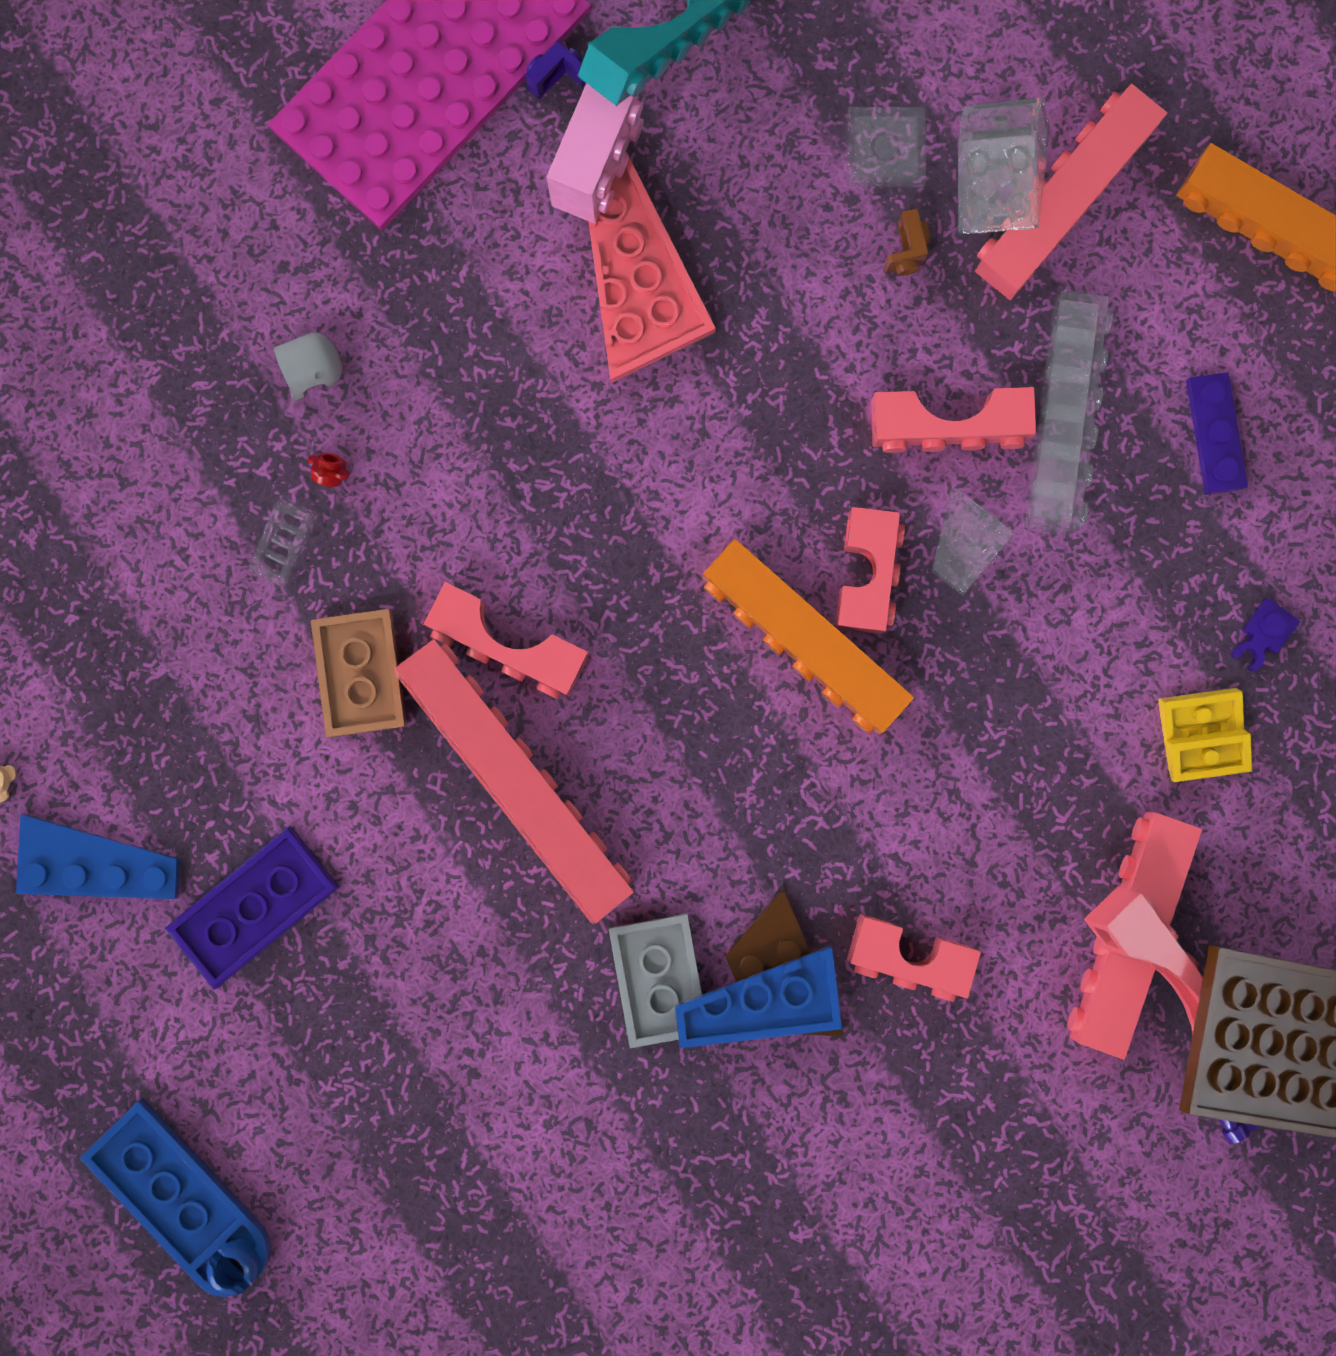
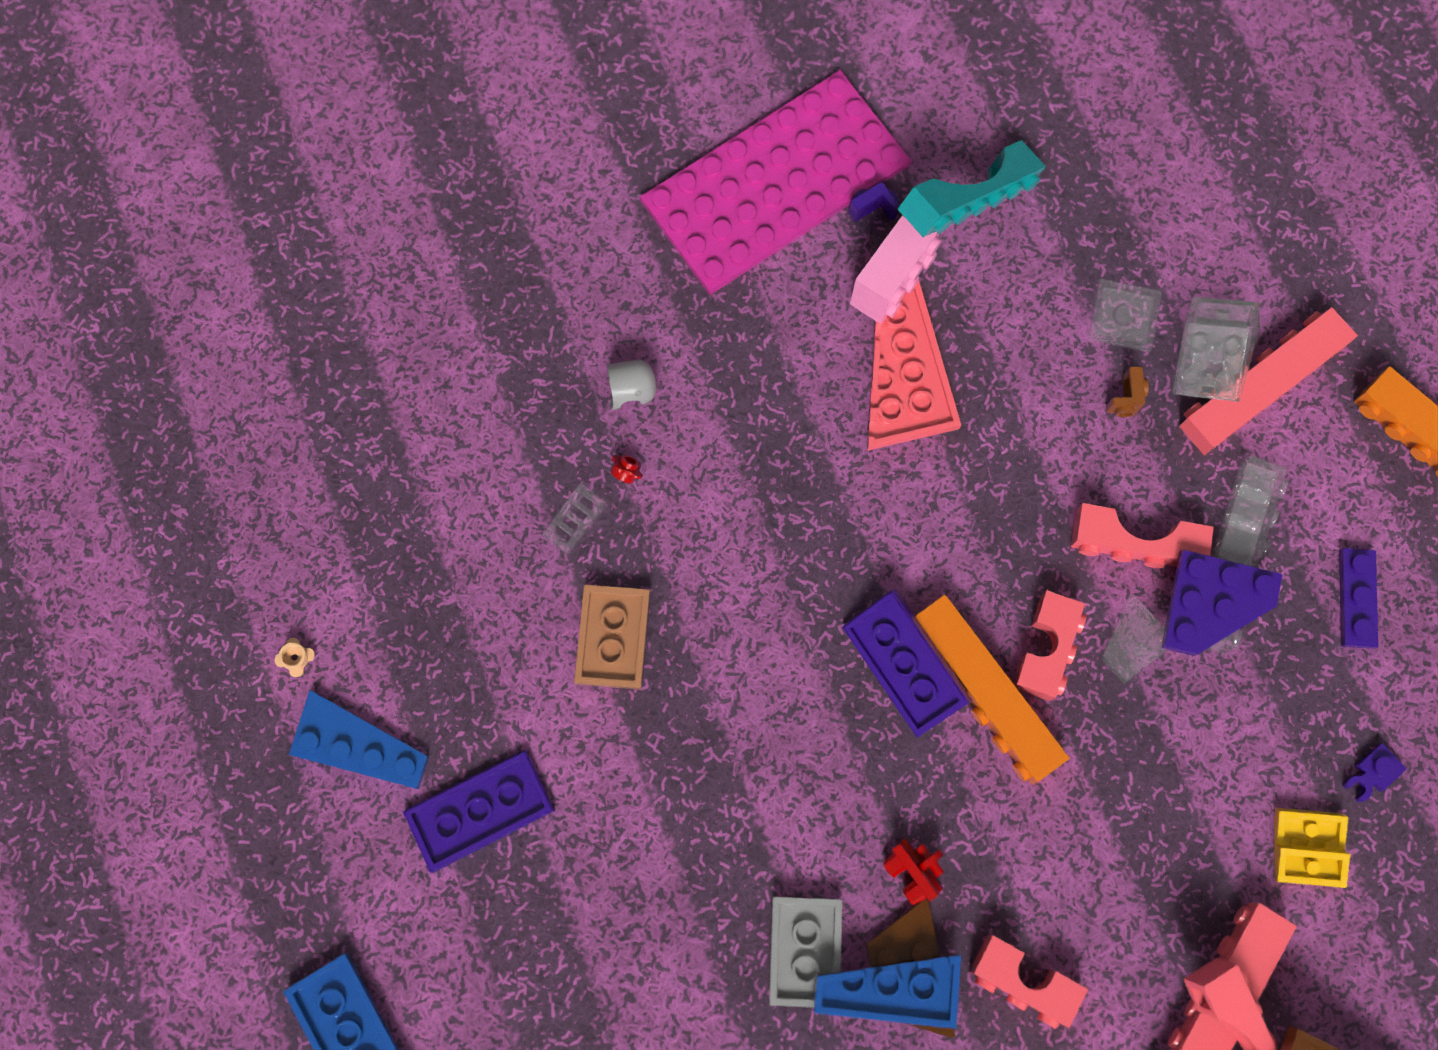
camera: 10 degrees right, 10 degrees down
coral brick [394,639,634,923] -> none
coral arch [423,582,590,699] -> none
none -> dark purple tile [842,589,973,738]
none -> red hips [883,838,945,905]
none -> dark purple plate [1161,550,1282,656]

